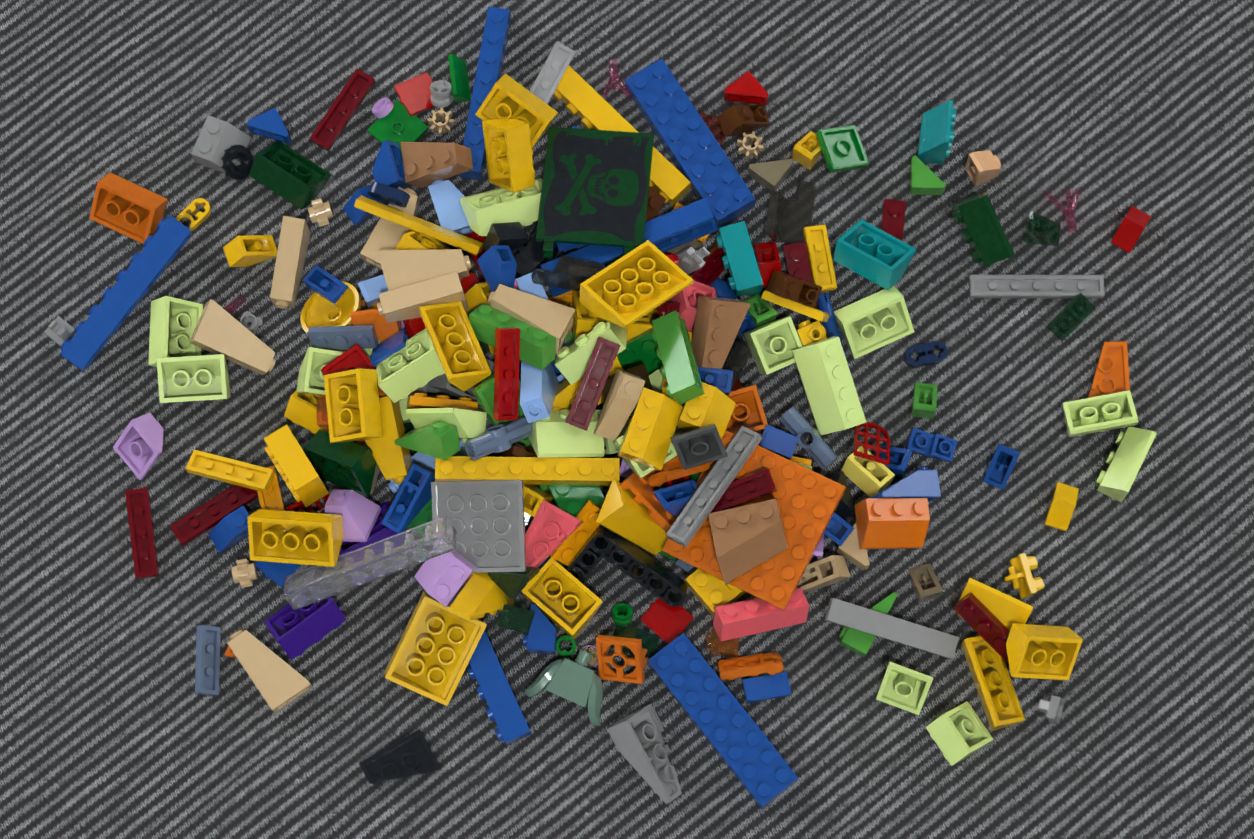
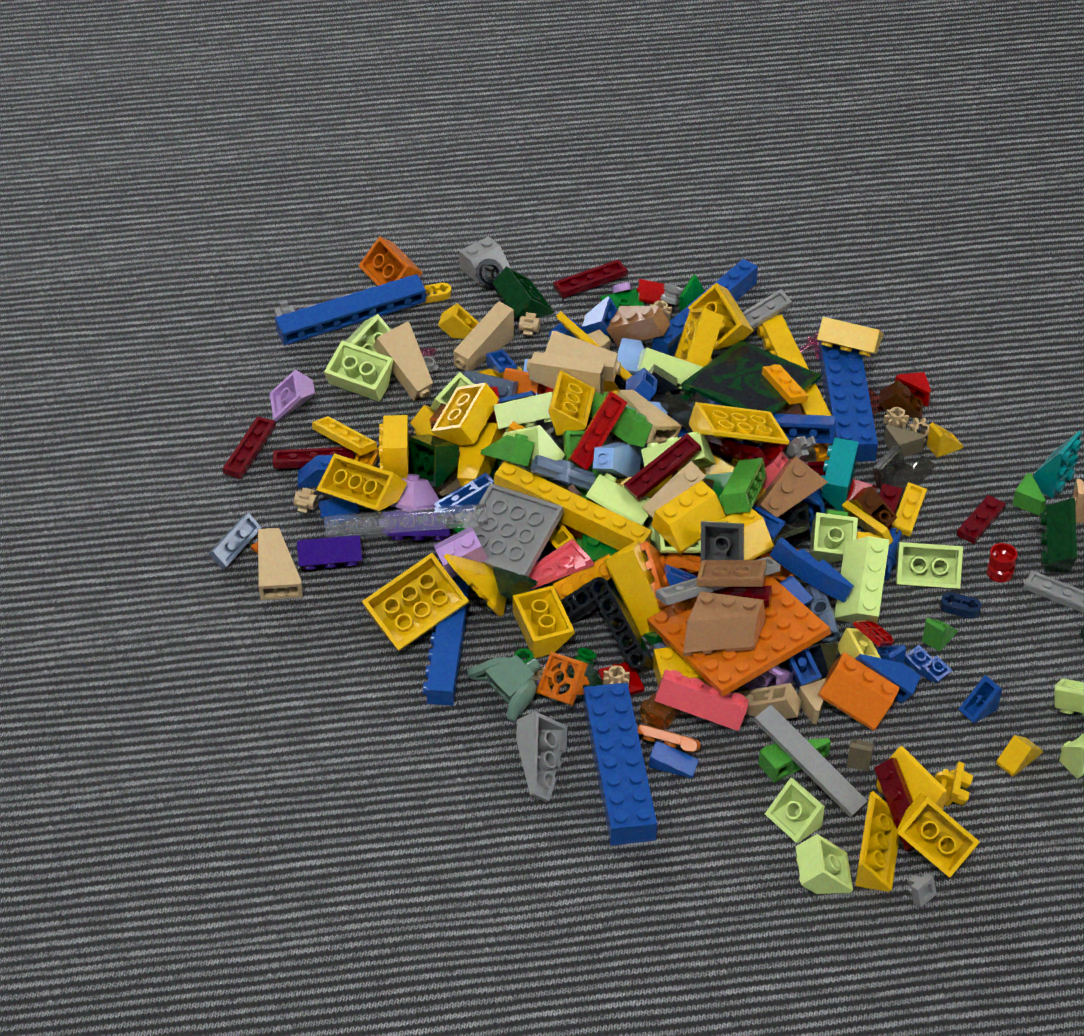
camera: 25 degrees right, 30 degrees down
blue slope [246,107,291,144] -> none
black wing [359,729,442,784] -> none
dark blue beam [368,182,410,208] -> none
clear green slope [498,604,535,634] -> none
blue slope [523,604,557,655] -> none
green plate [815,125,869,173] -> none
teal slope [833,219,916,290] -> none
none -> tan gear [603,666,630,687]
none -> medium nougat tile [697,560,767,587]
none -> light orange plate [761,364,808,404]
none -> blue slope [770,538,854,602]
none -> yellow slope [817,317,884,357]
none -> tan gear [907,418,930,441]
none -> red wheel [986,543,1018,583]

